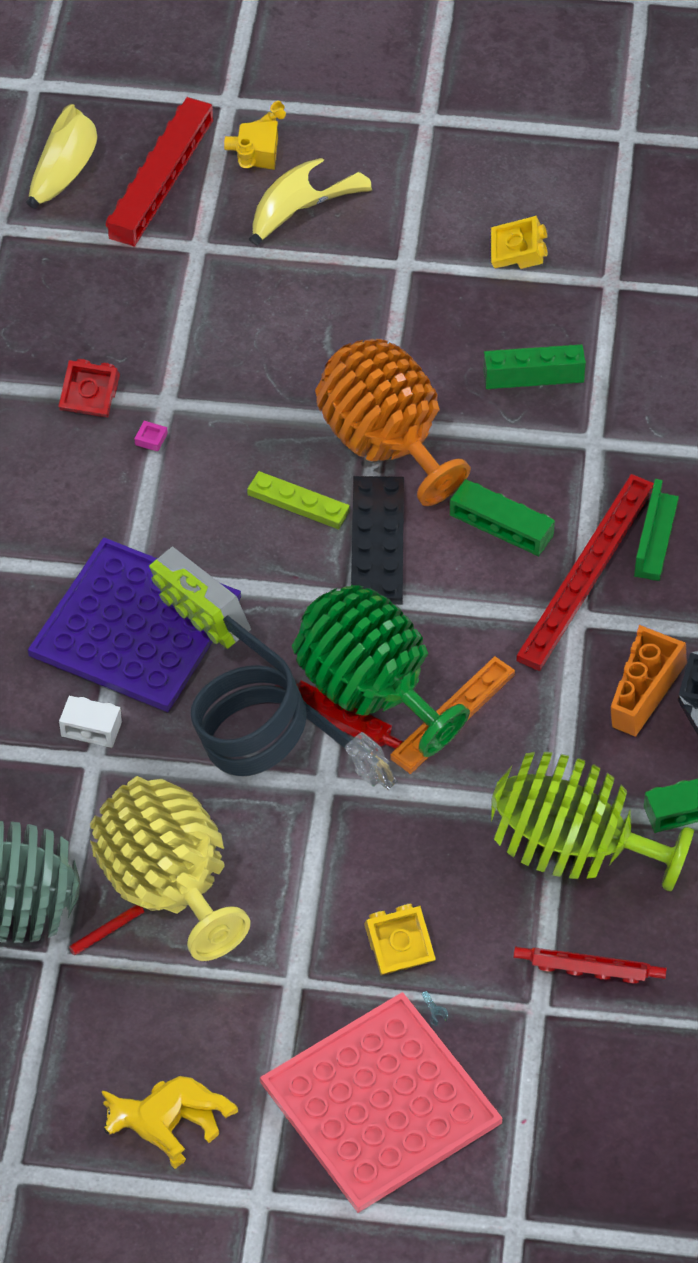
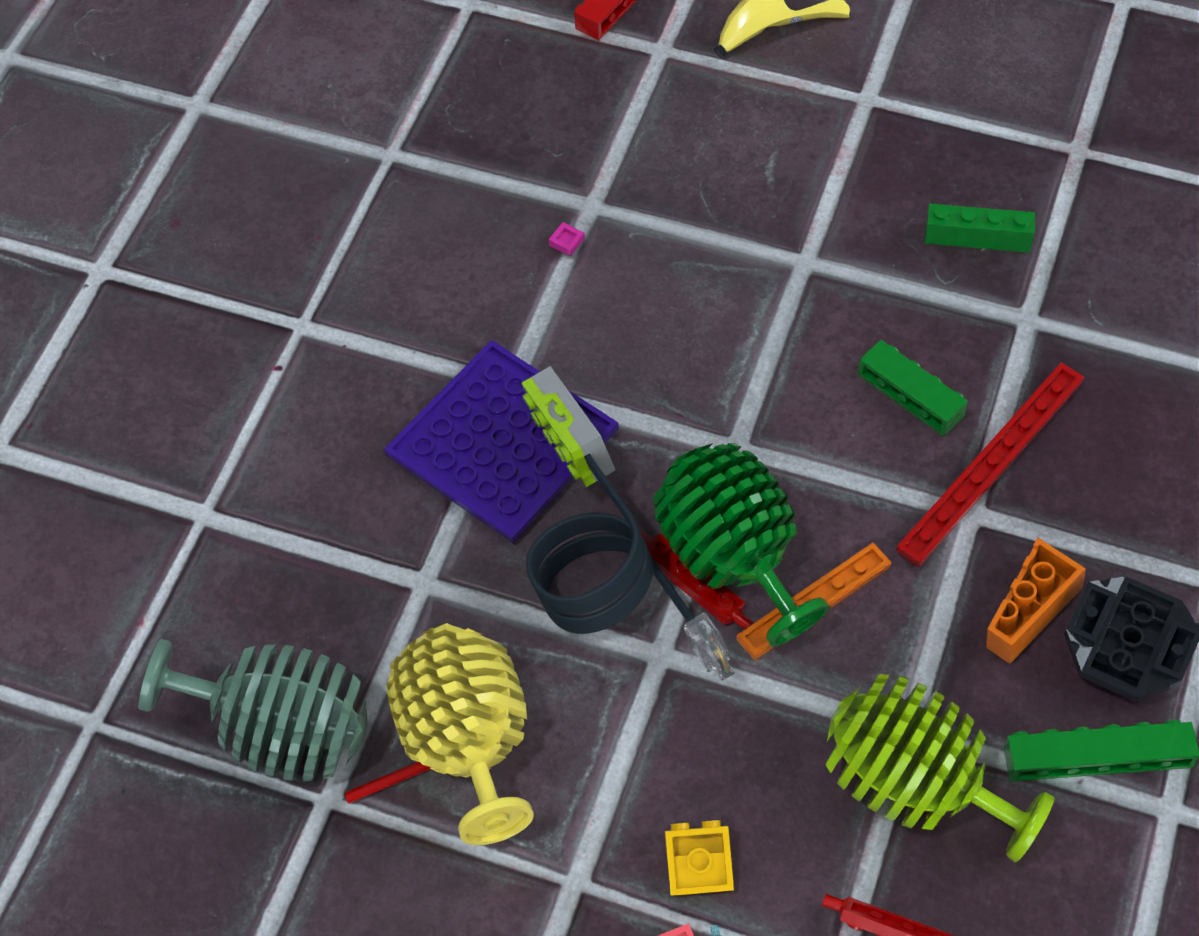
camera: 15 degrees right, 5 degrees up
red plate [58,359,120,418] -> none
white brick [59,696,122,748] -> none
lime plate [247,471,350,530] -> none
orange plant [315,339,471,506] -> none
black plate [351,476,404,605] -> none
yellow plate [491,216,548,269] -> none
green fence [634,479,679,581] -> none

